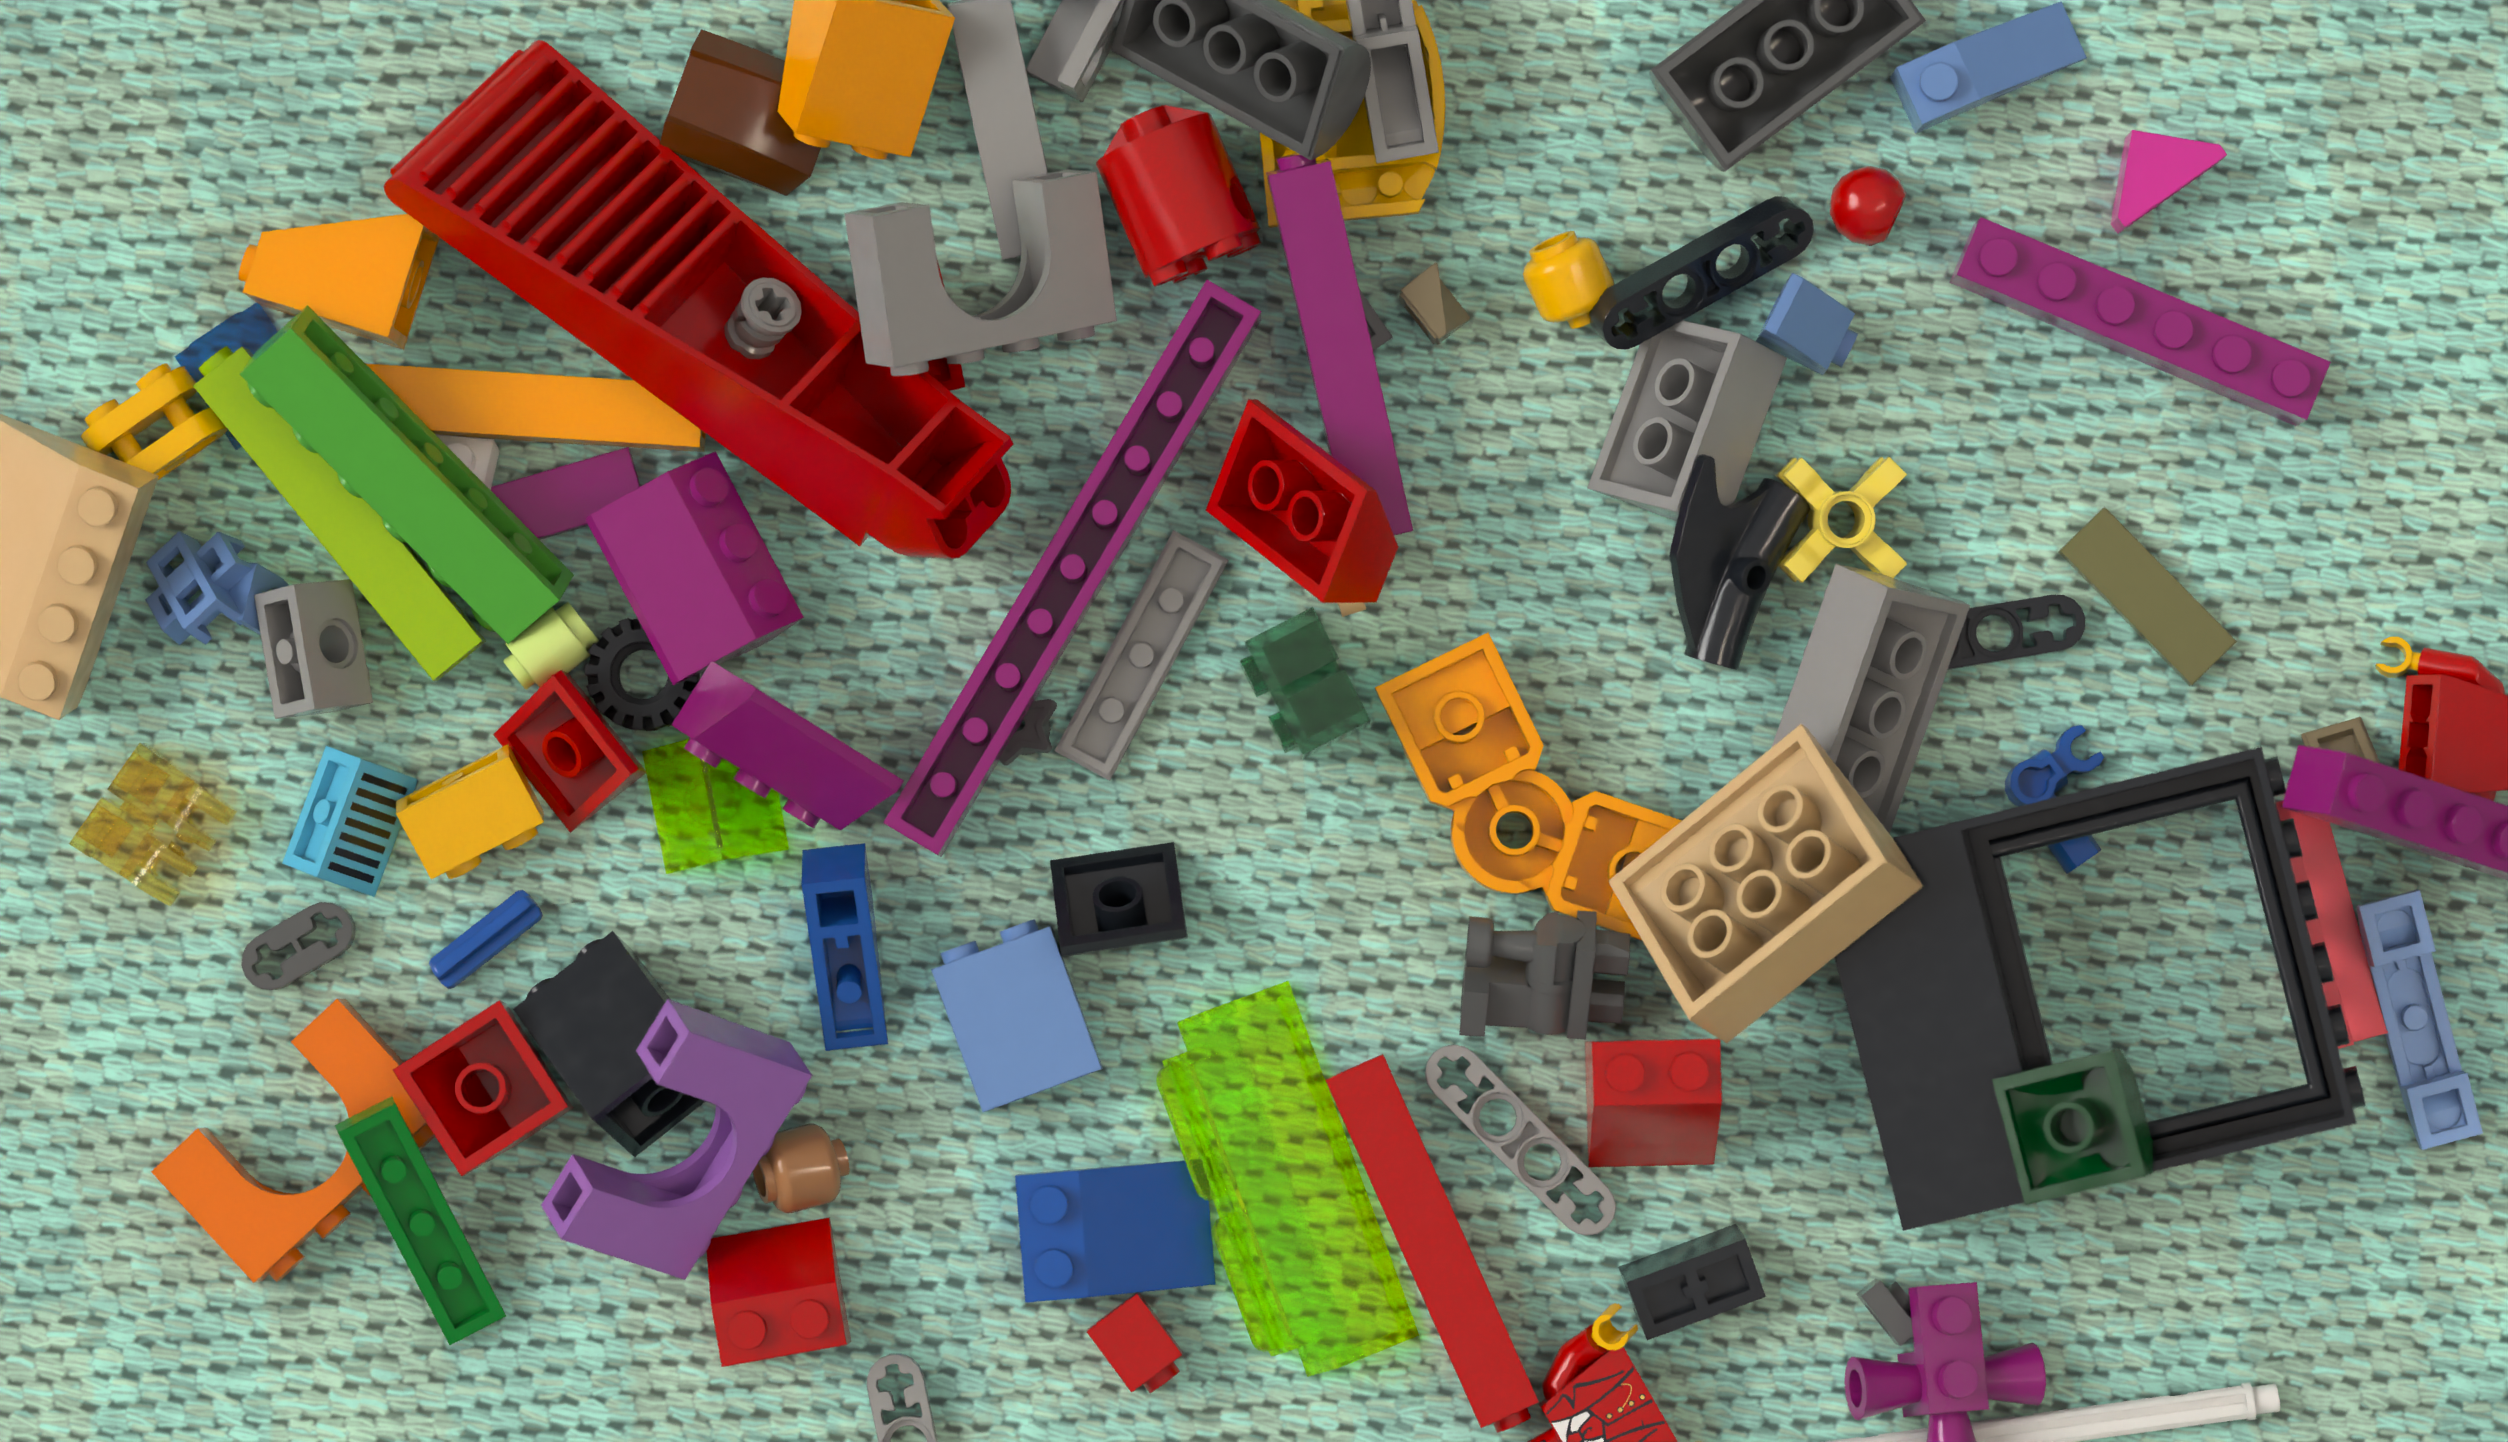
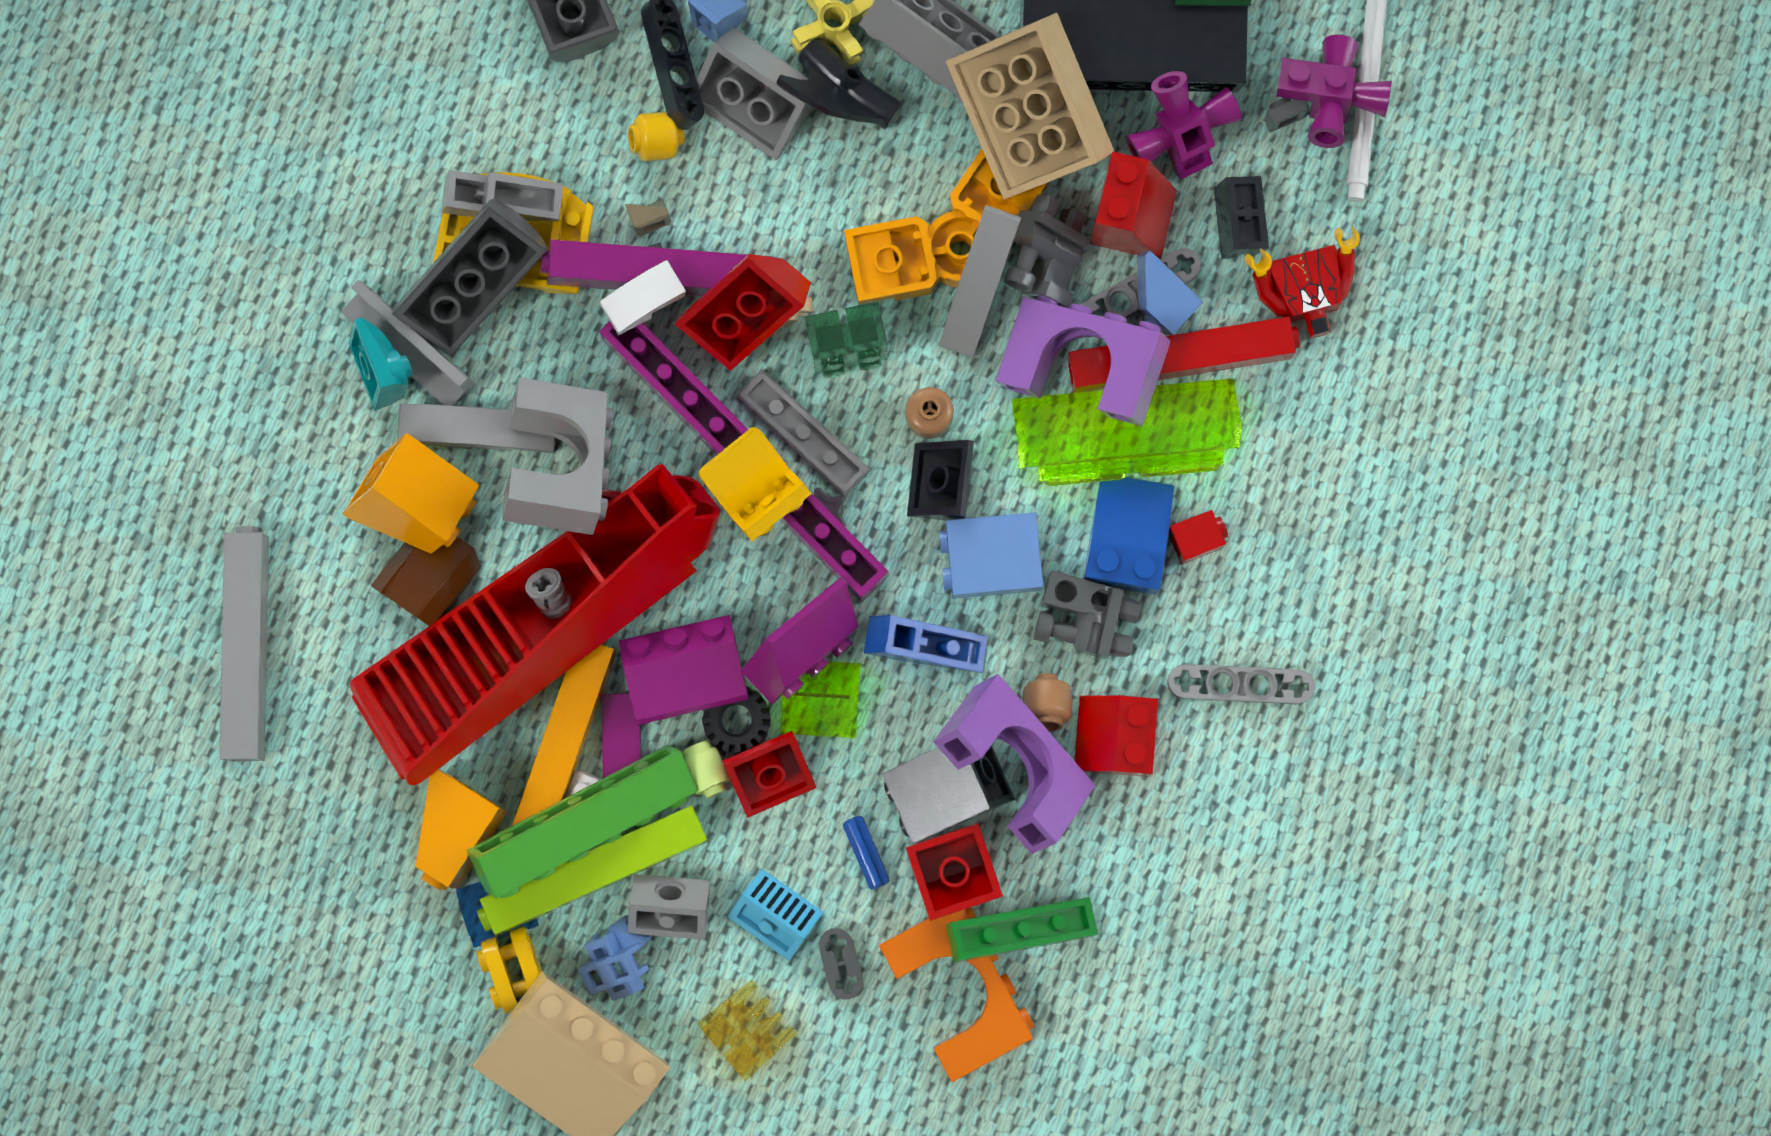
camera: 80 degrees left, 5 degrees down
yellow brick [396,744,544,879] -> none
red cylinder [1096,105,1262,287] -> none
none -> white slope [600,260,686,335]
none -> yellow bracket [699,427,812,542]
none -> medium nougat head [905,387,954,439]
none -> light grey slope [939,205,1021,358]
none -> medium lavender arch [996,296,1171,427]
none -> dark grey hips [1033,570,1142,659]
none -> magenta brick [1126,71,1242,180]
none -> medium blue slope [1137,250,1203,335]

